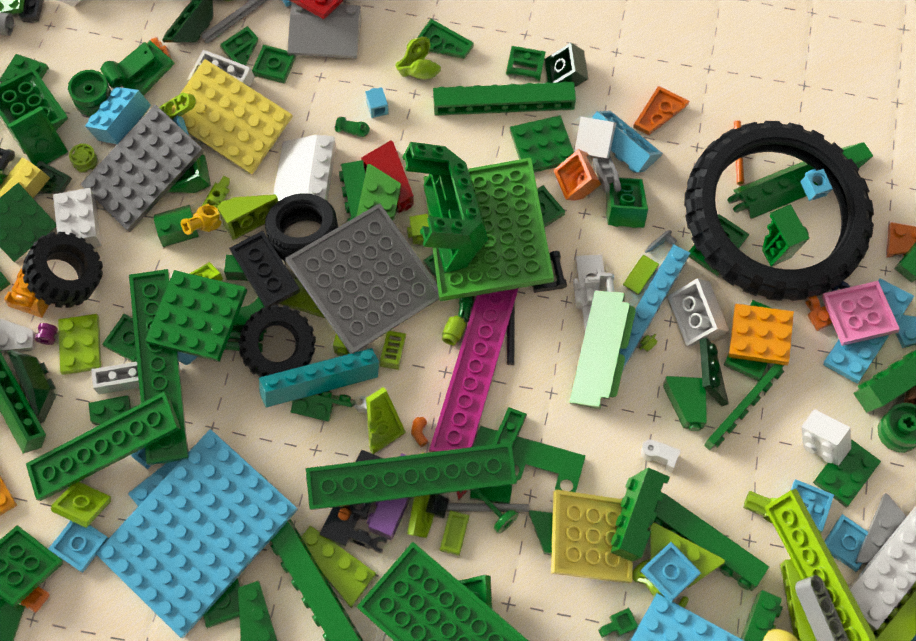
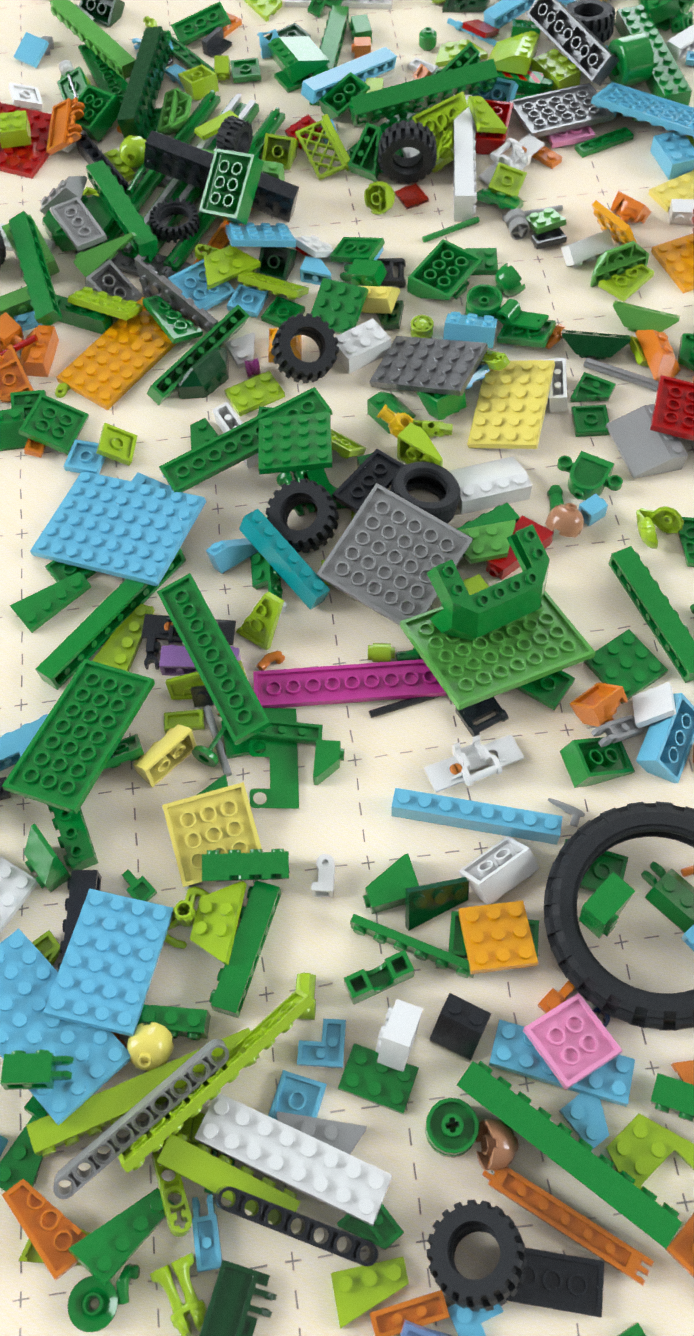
camera: 75 degrees right, 5 degrees down
green plate [8,106,68,166] -> none
green plate [26,391,181,501] -> none
lime slope [379,331,406,370] -> none
slope [569,290,636,410] -> none
lime slope [623,254,660,295] -> none
lime plate [639,334,658,352] -> none
medium azure tile [641,542,701,603] -> none
none -> light yellow slope [133,724,197,788]
none -> medium azure slope [206,538,258,574]
none -> green slope [313,740,345,785]
none -> green arch [343,950,415,1005]
none -> black slope [429,993,491,1061]
none -> green cylinder [495,263,526,297]
none -> nougat cylinder [545,503,584,537]
none -> green piece [557,451,623,500]

